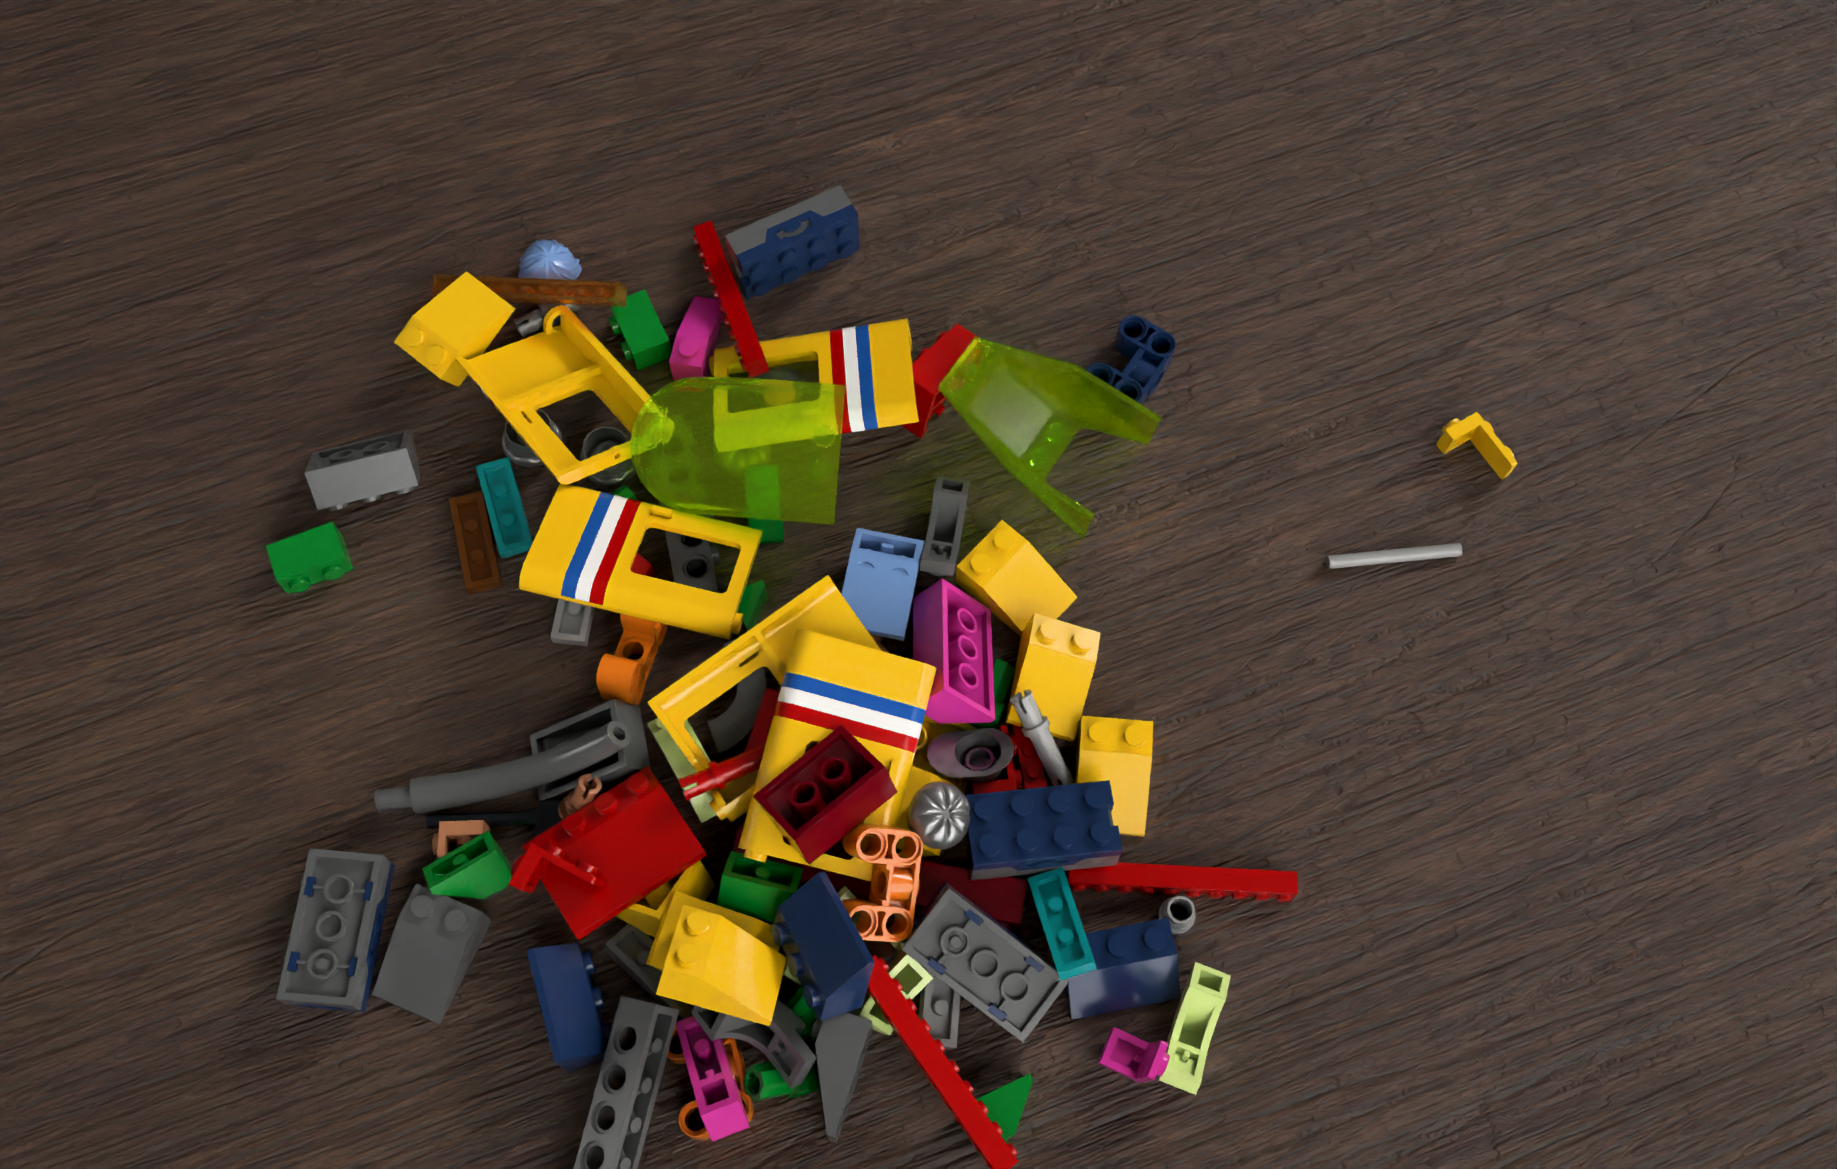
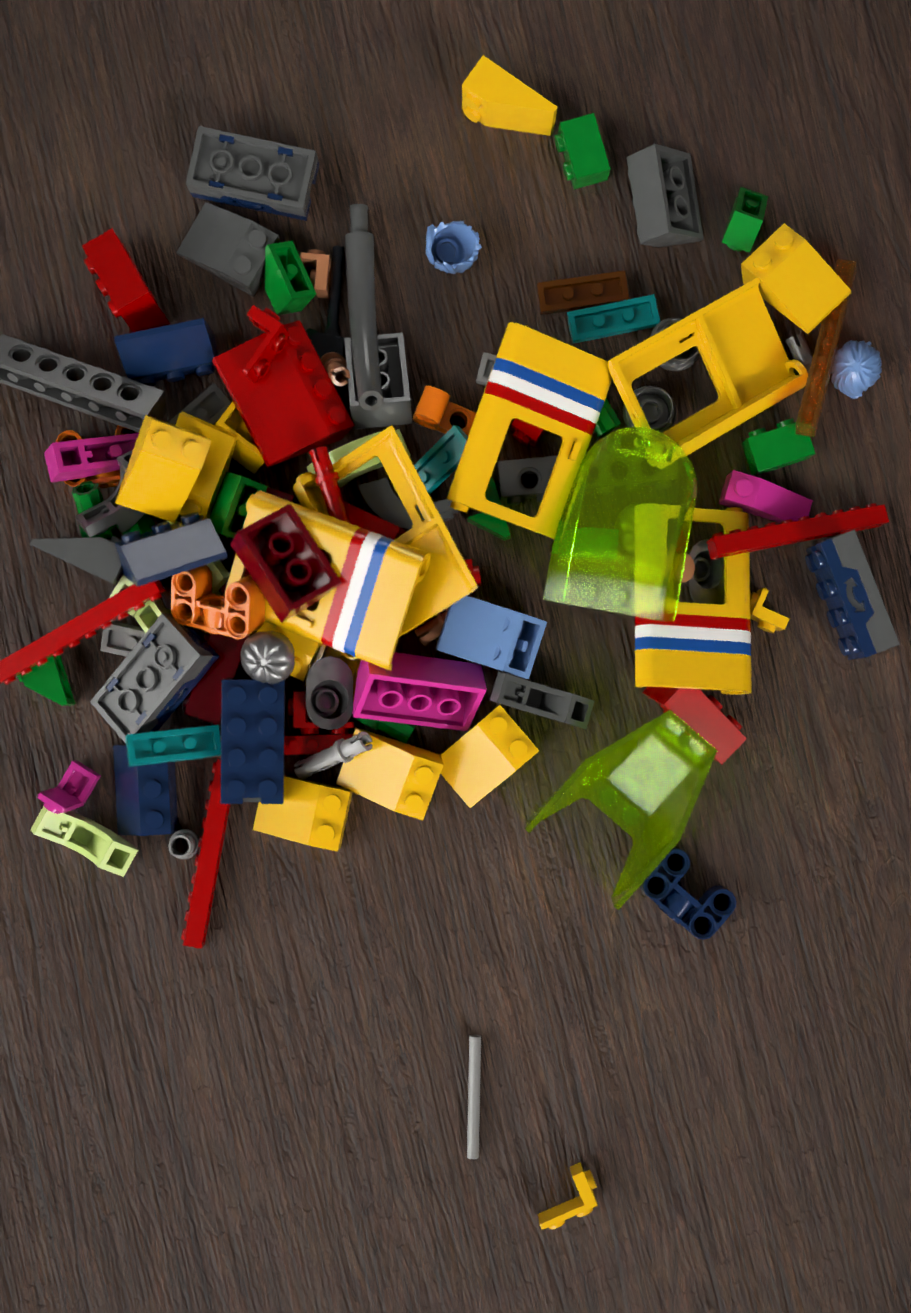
camera: 105 degrees right, 20 degrees up
none -> red wedge [82,228,170,332]
none -> teal plate [393,425,468,495]
none -> medium blue hair [426,220,482,275]
none -> yellow slope [462,55,557,136]
none -> green slope [722,187,768,253]
none -> yellow bracket [750,587,790,633]

